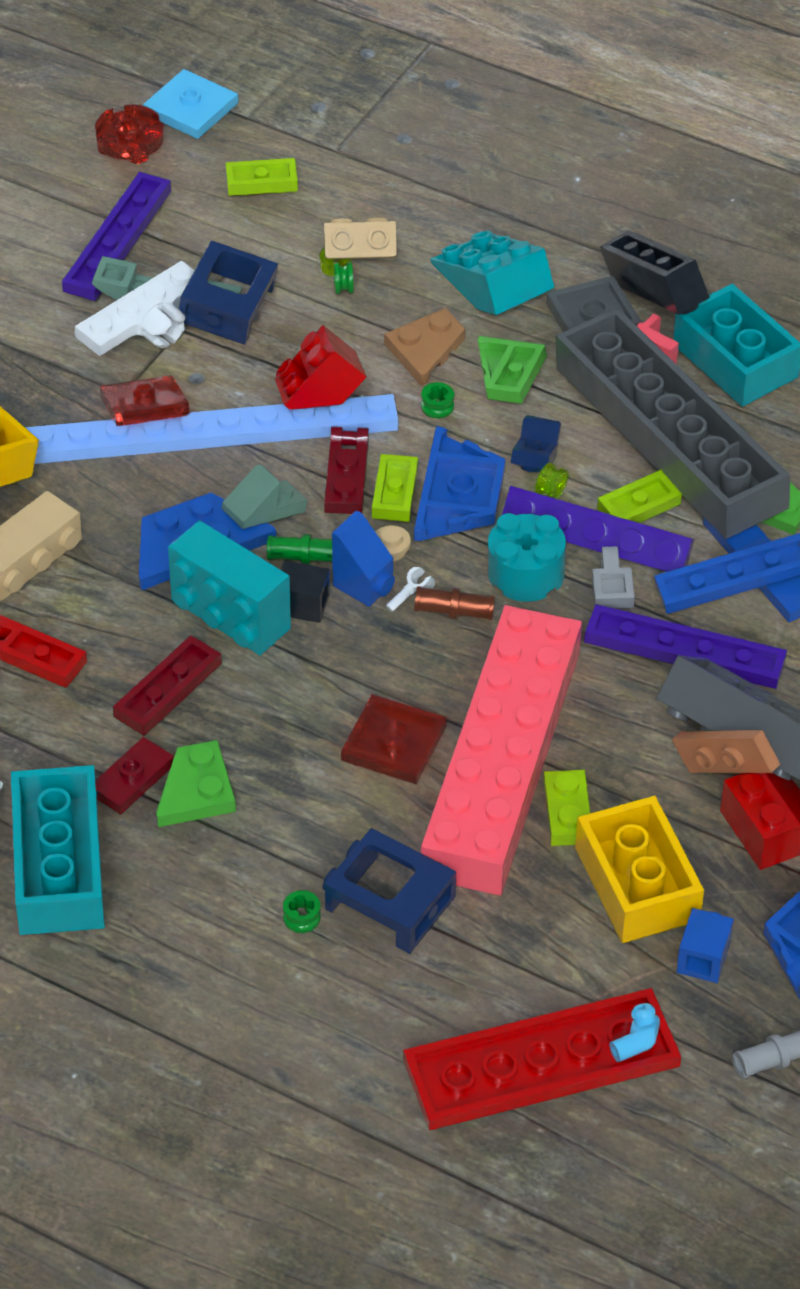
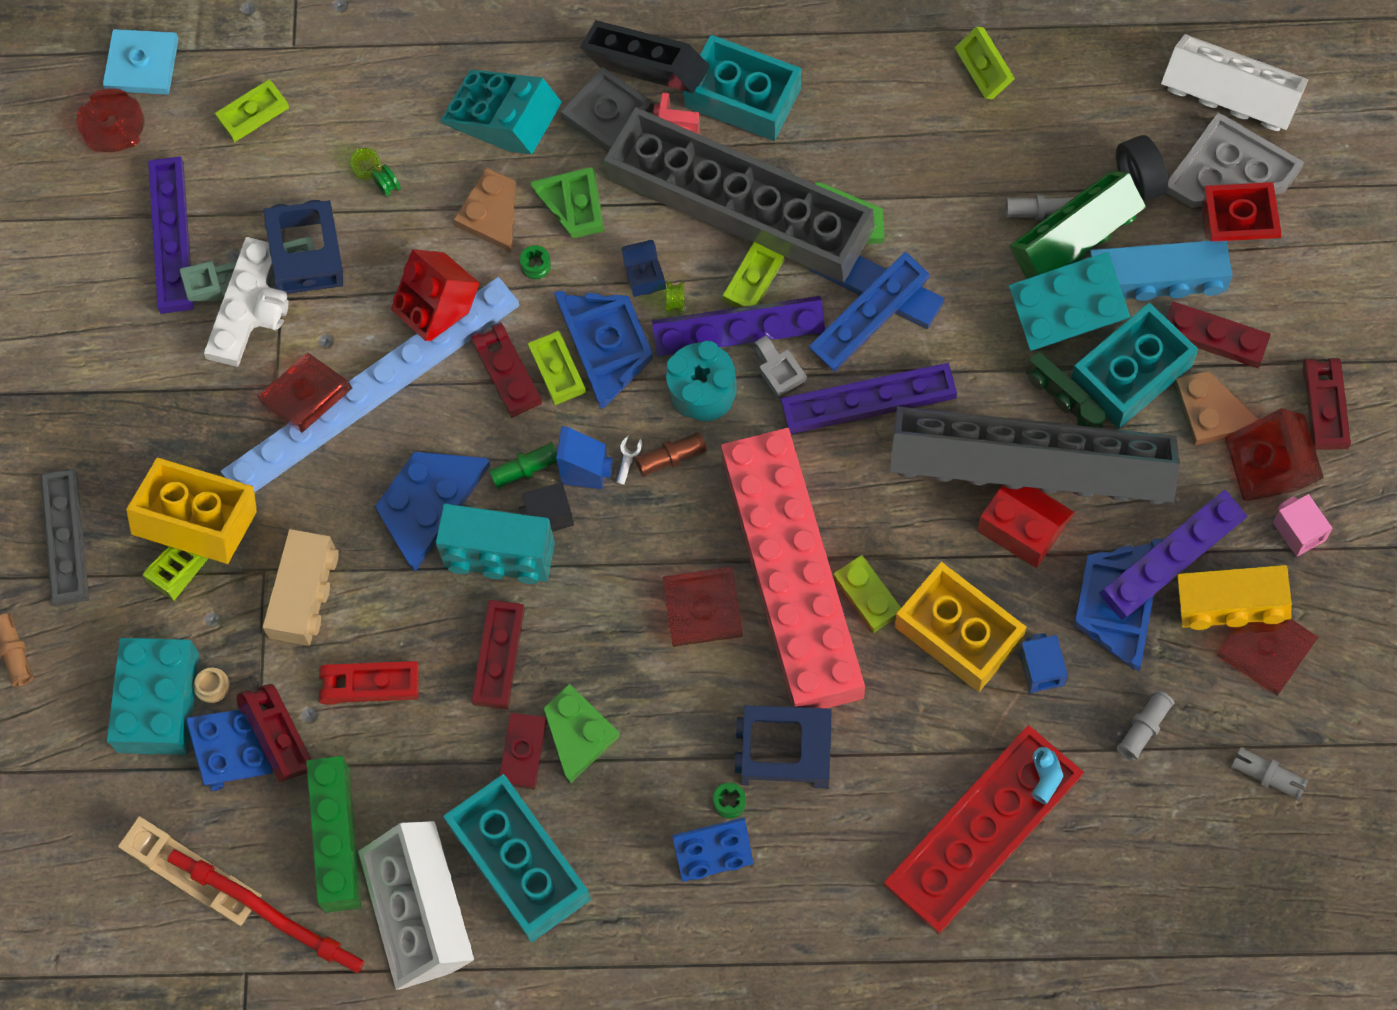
camera: 25 degrees left, 20 degrees up
sand green slope [221,464,307,529] -> none
tan bracket [324,218,397,259] -> none
tan plate [375,525,411,561] -> none
nougat plate [672,730,780,773] -> none
none -> blue hinge [672,817,753,882]

